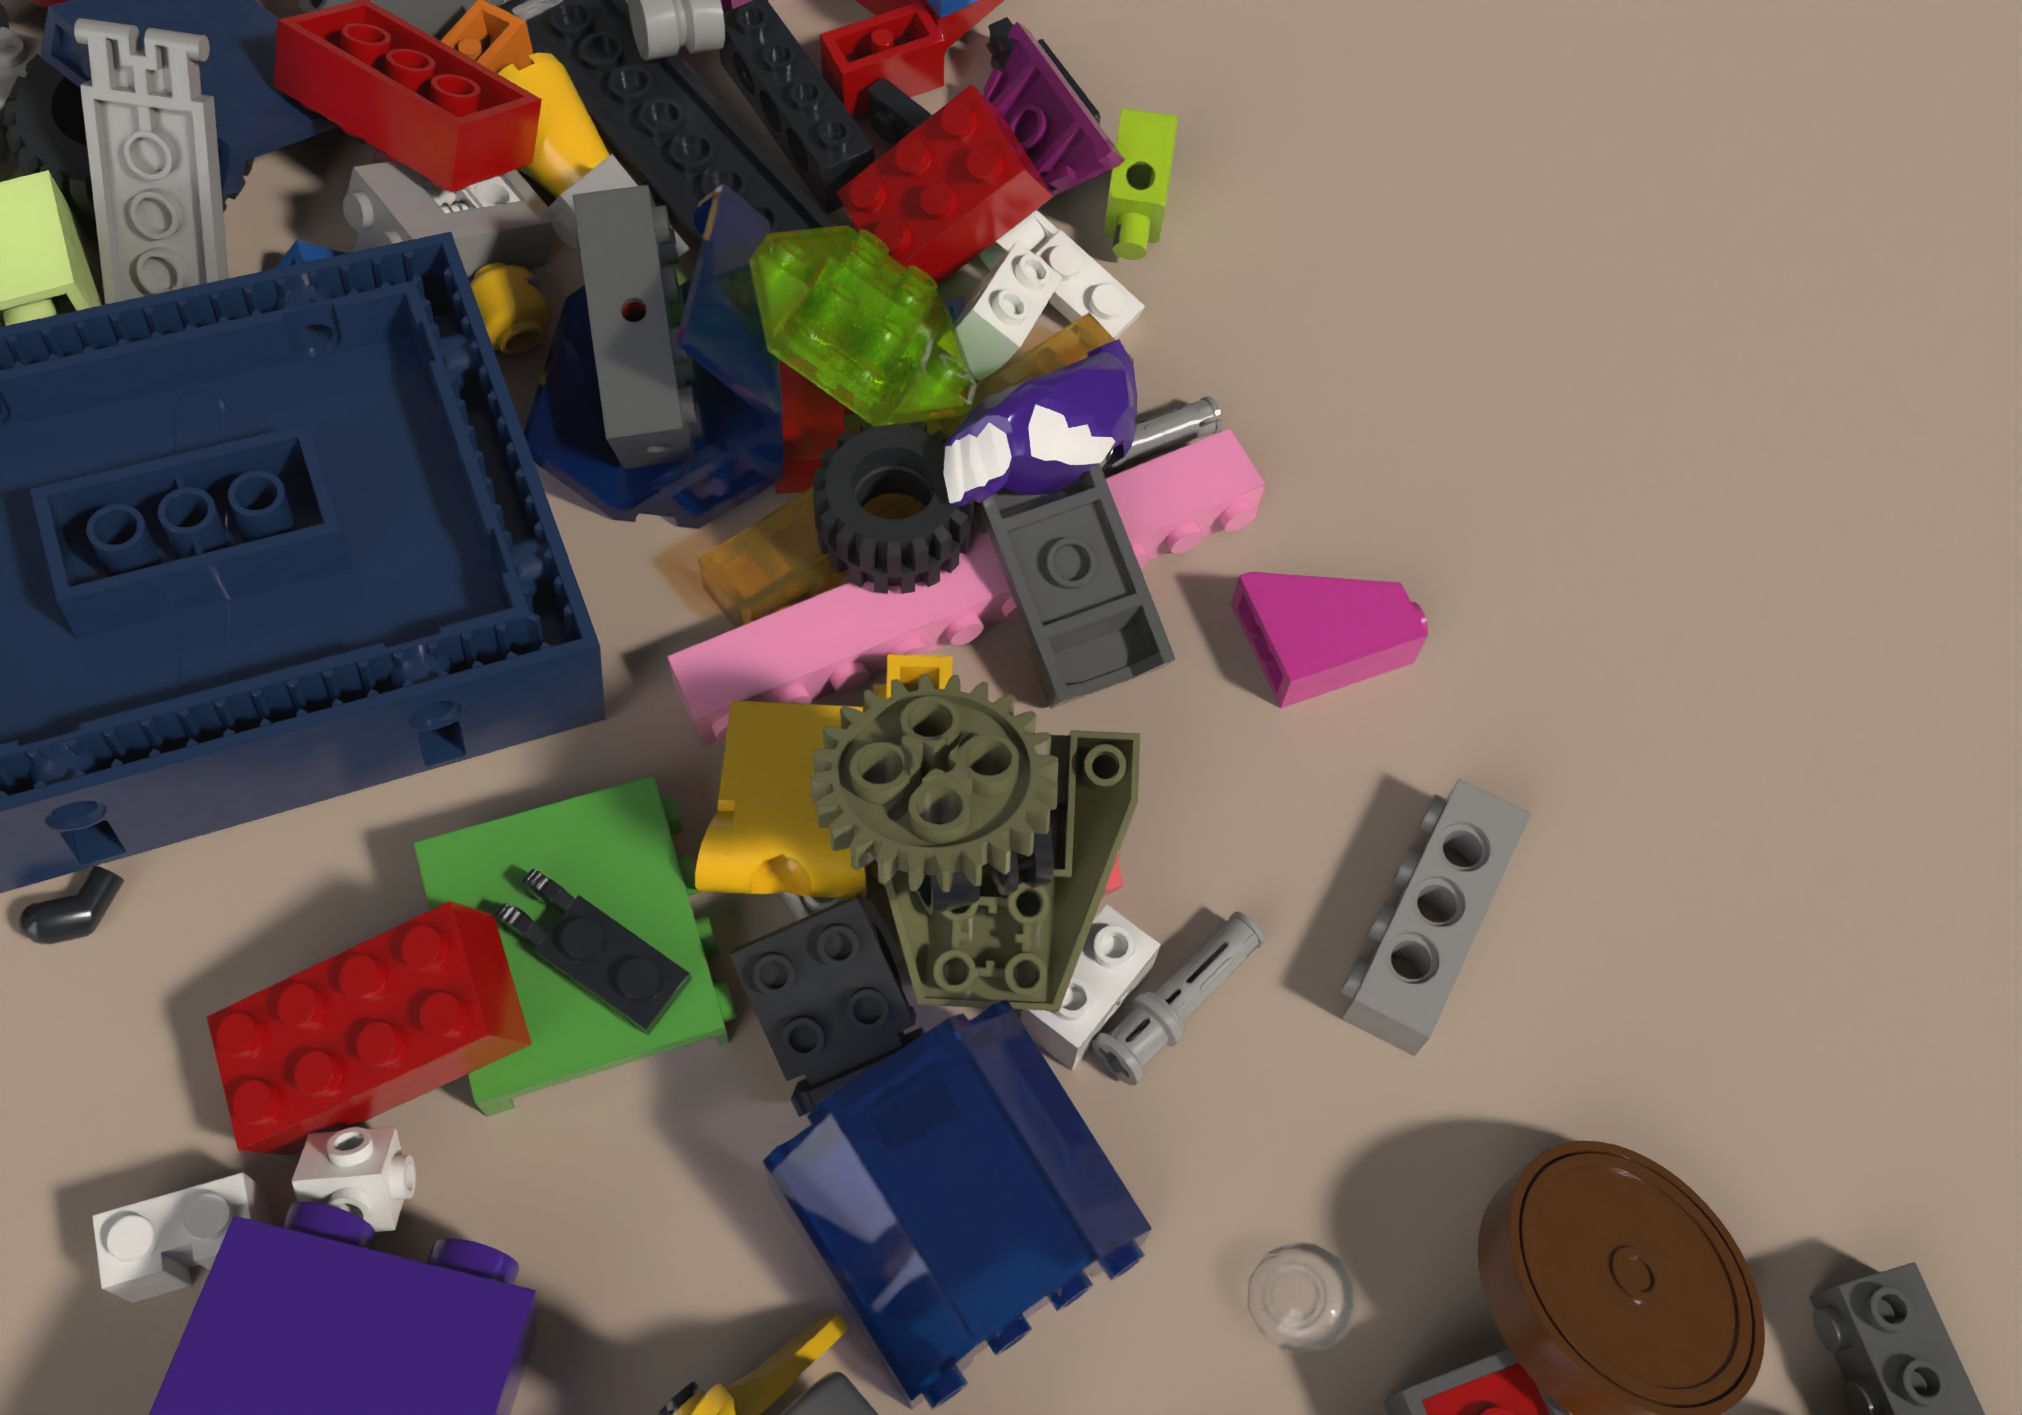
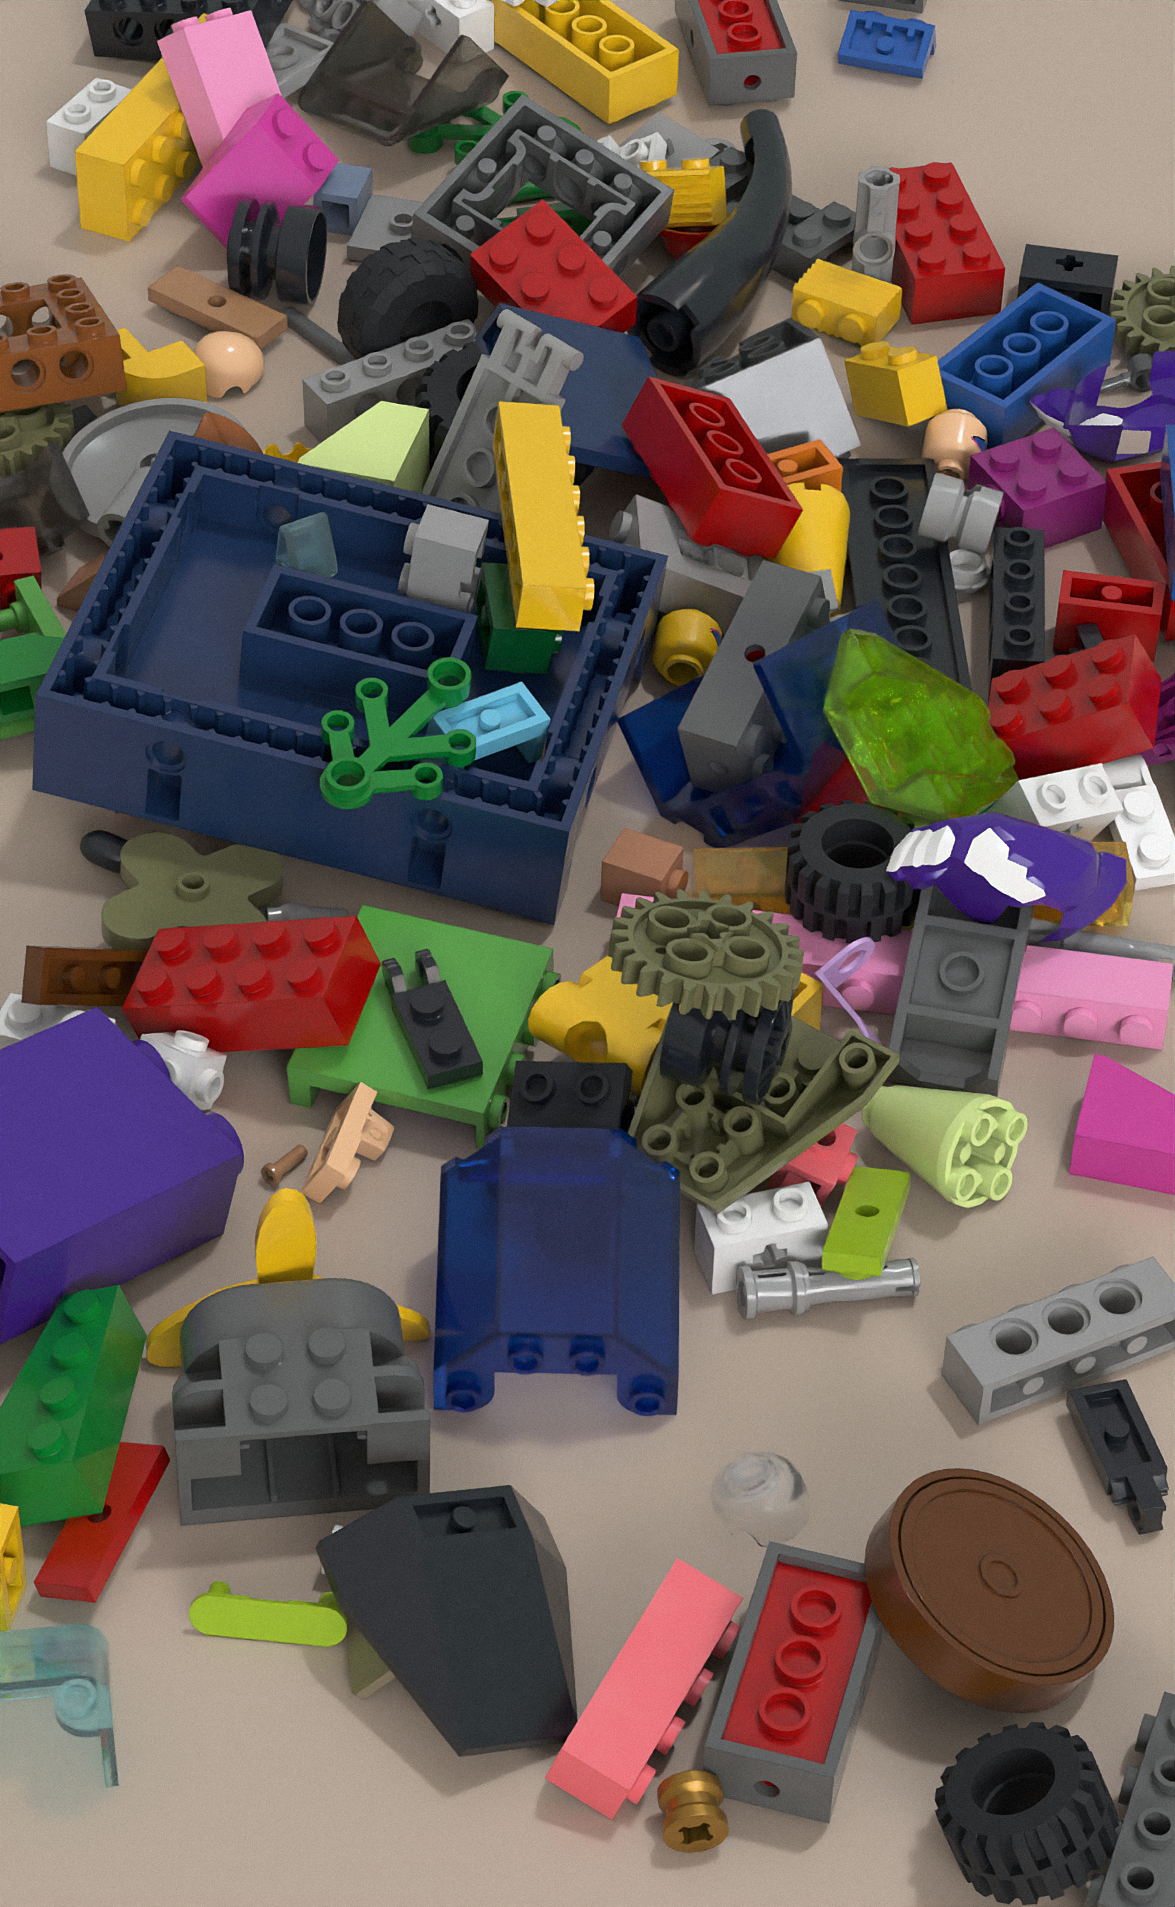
camera: 40 degrees right, 20 degrees down
none -> reddish brown piece [21,945,148,1006]
none -> olive plant [101,832,284,951]
none -> medium nougat piece [261,1144,308,1186]
none -> light grey piece [264,903,348,922]
none -> clear light blue slope [275,512,337,578]
none -> light nougat hinge [301,1082,394,1204]
none -> green plant [320,657,476,809]
none -> light grey brick [398,504,489,614]
none -> medium azure panel [426,682,551,769]
none -> dark green brick [473,562,562,674]
none -> yellow brick [492,401,594,631]
none -> nougat brick [601,828,688,906]
none -> lavender piece [815,937,882,1045]
none -> lime tile [822,1166,911,1280]
none -> yellowish green cone [862,1085,1028,1208]
none -> white plate [950,549,990,594]
none -> black hinge [1066,1379,1169,1535]

